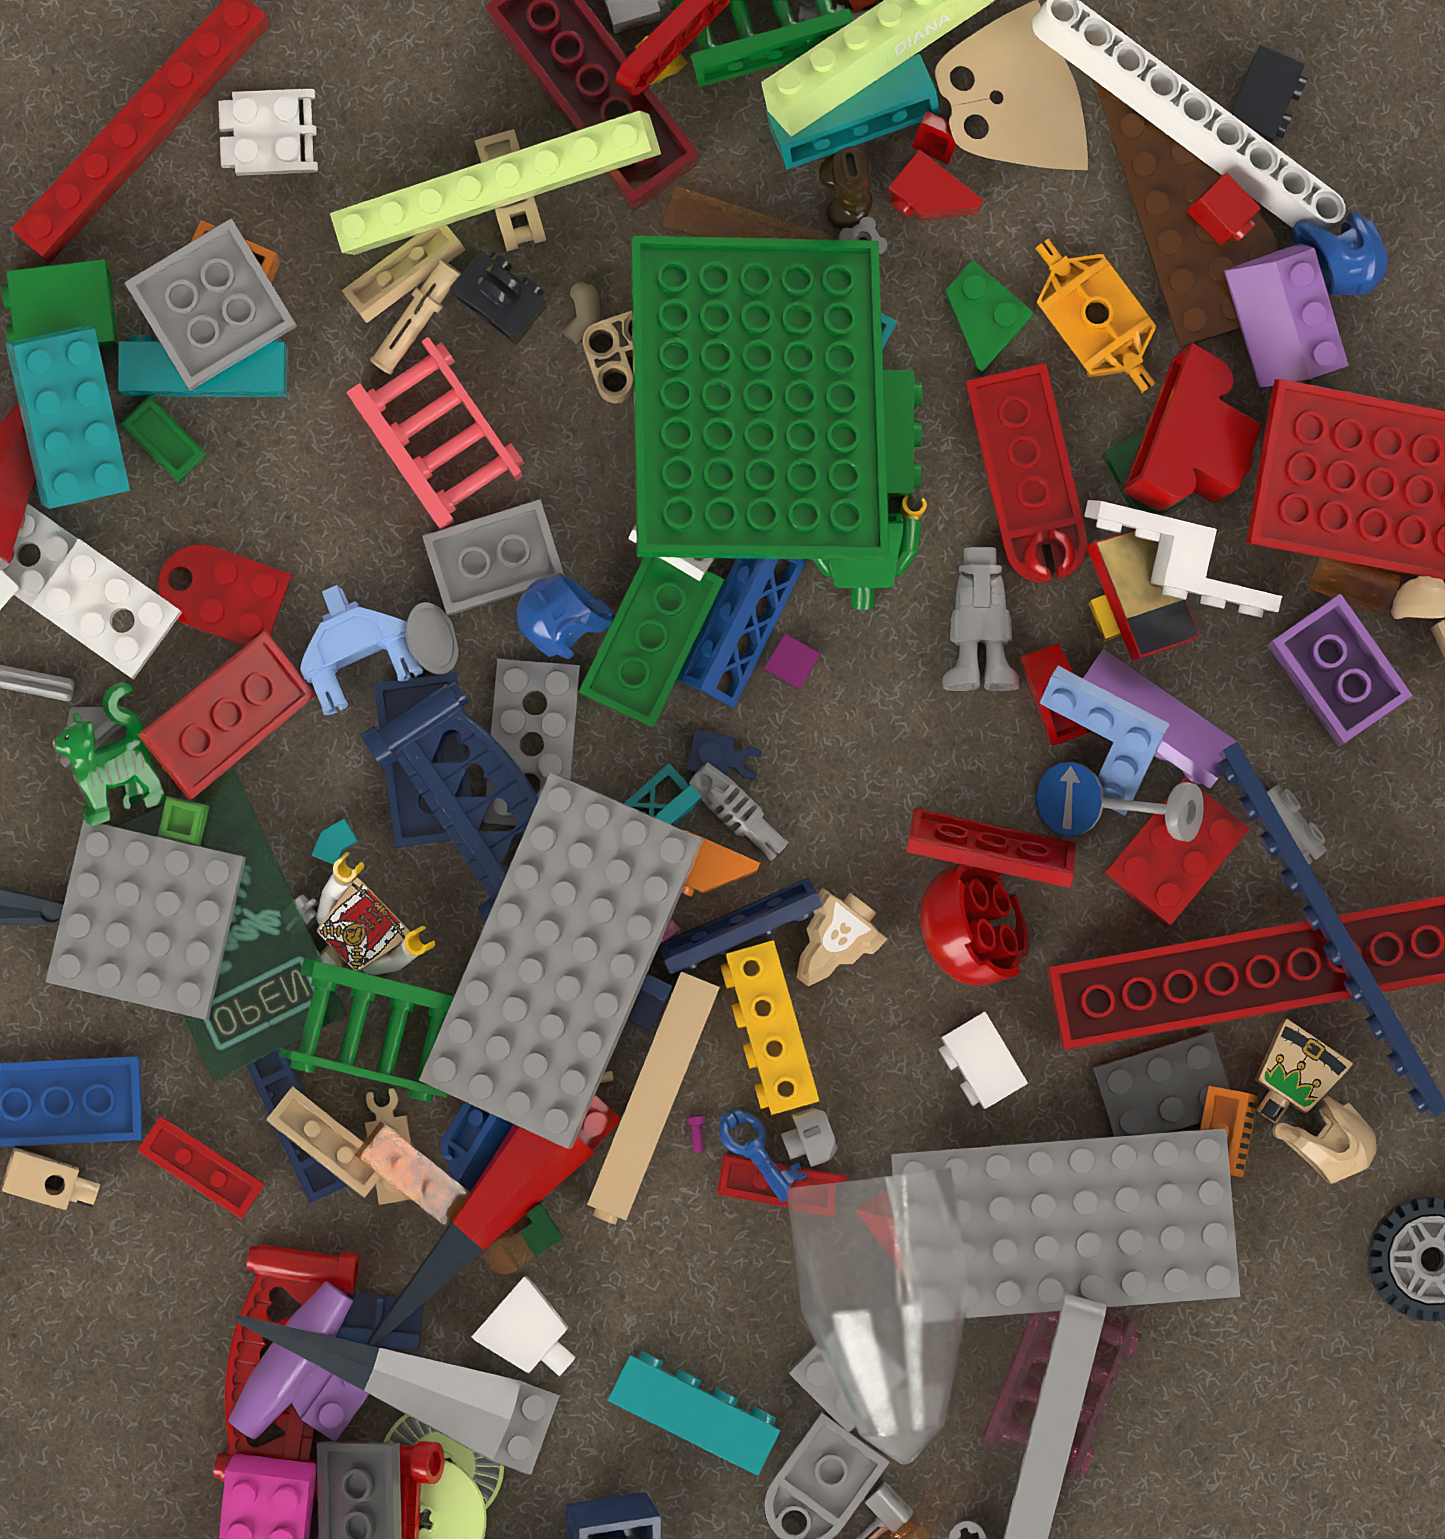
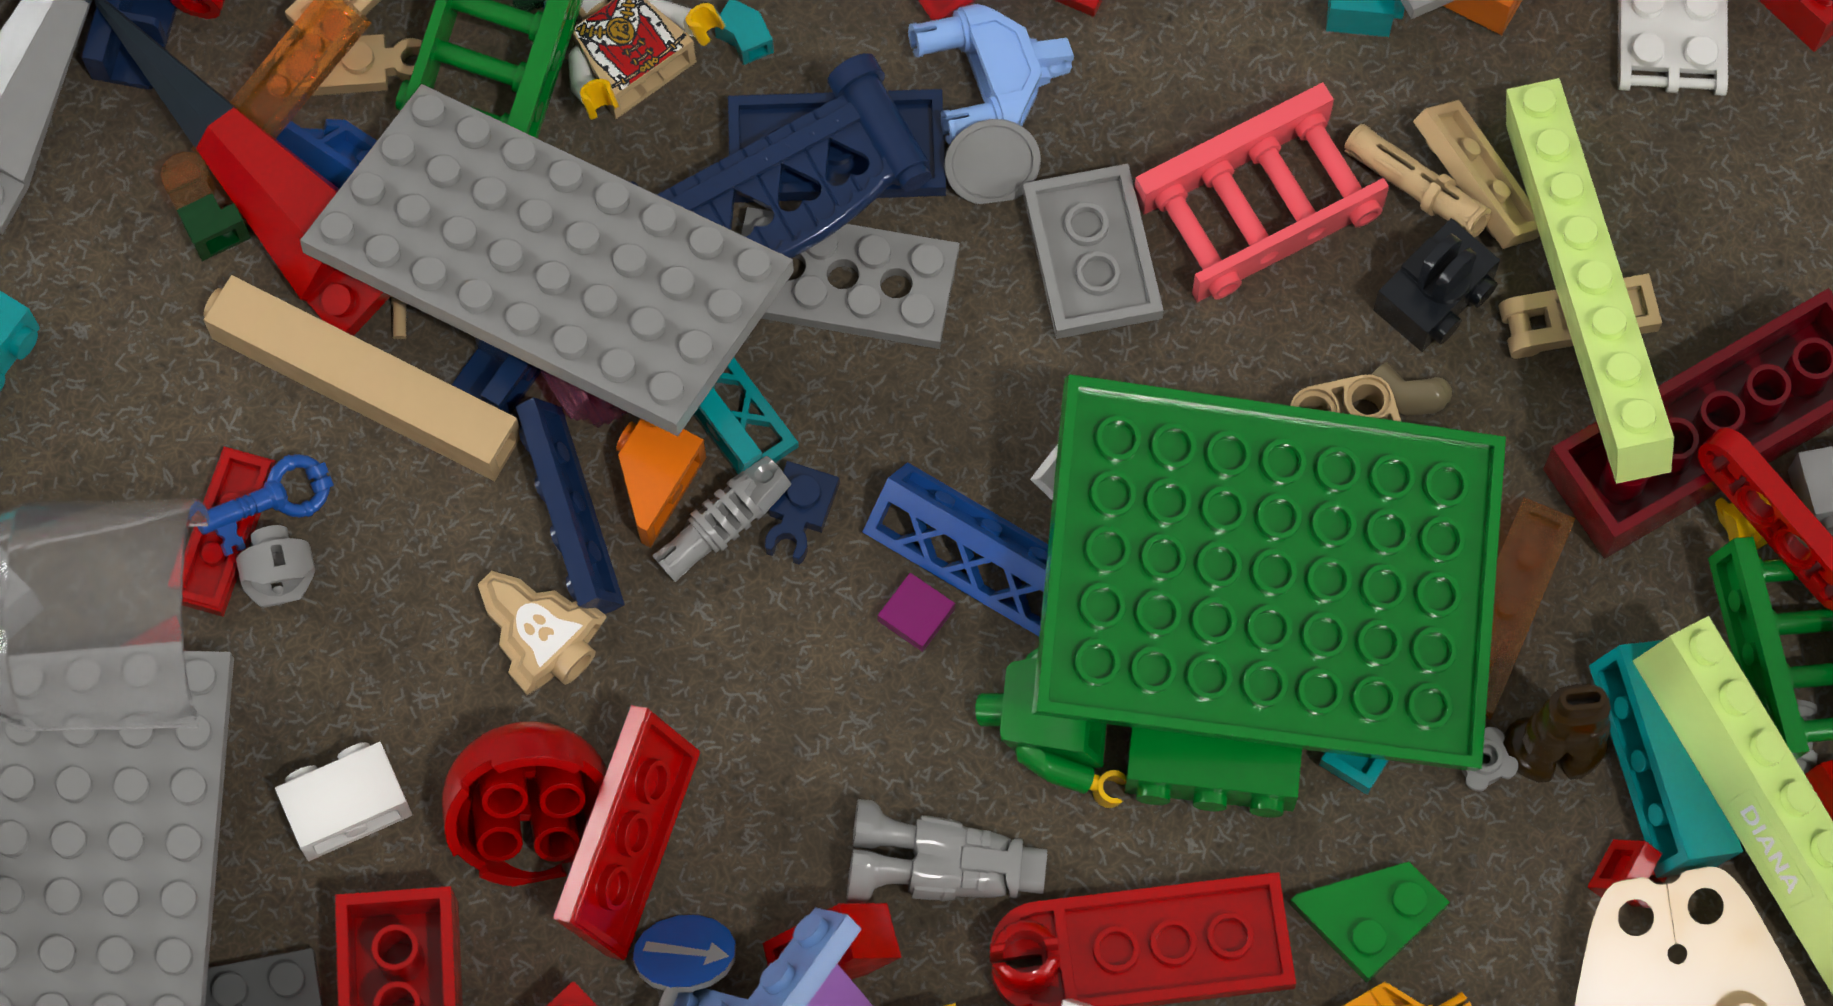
camera: 95 degrees right, 15 degrees down
white torso [472,1276,576,1376] -> none
blue helmet [516,573,615,659] -> none
green plate [578,557,725,729] -> none
magenta piece [686,1115,706,1152] -> none
yellow brick [720,940,819,1115] -> none
red slope [887,149,984,220] -> none

